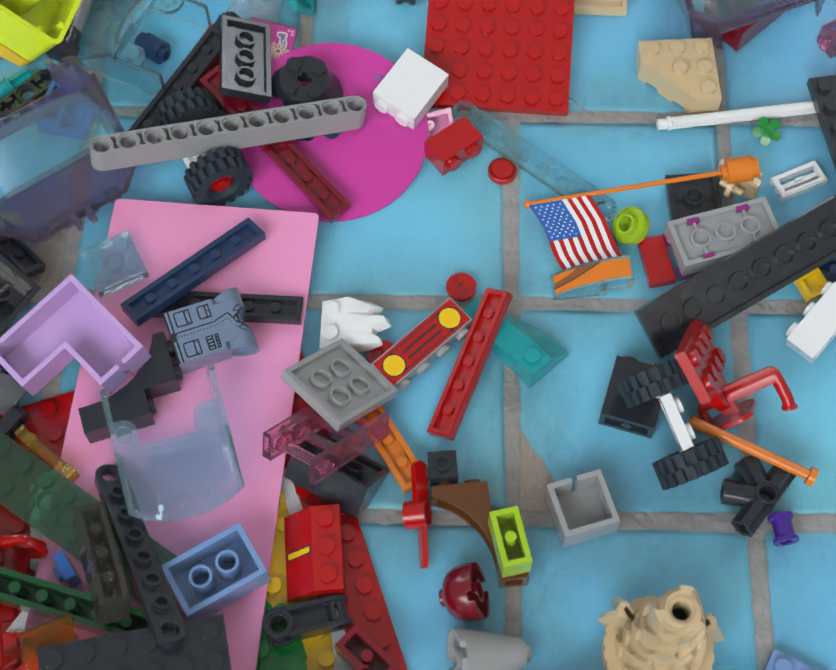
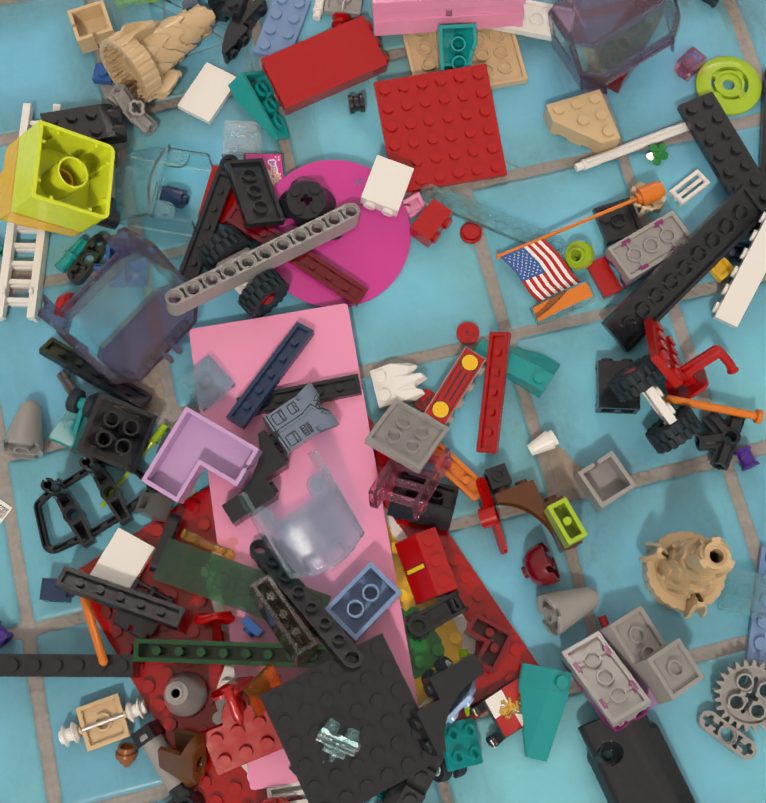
camera: 15 degrees left, 10 degrees up
none -> white cone [527,430,559,456]

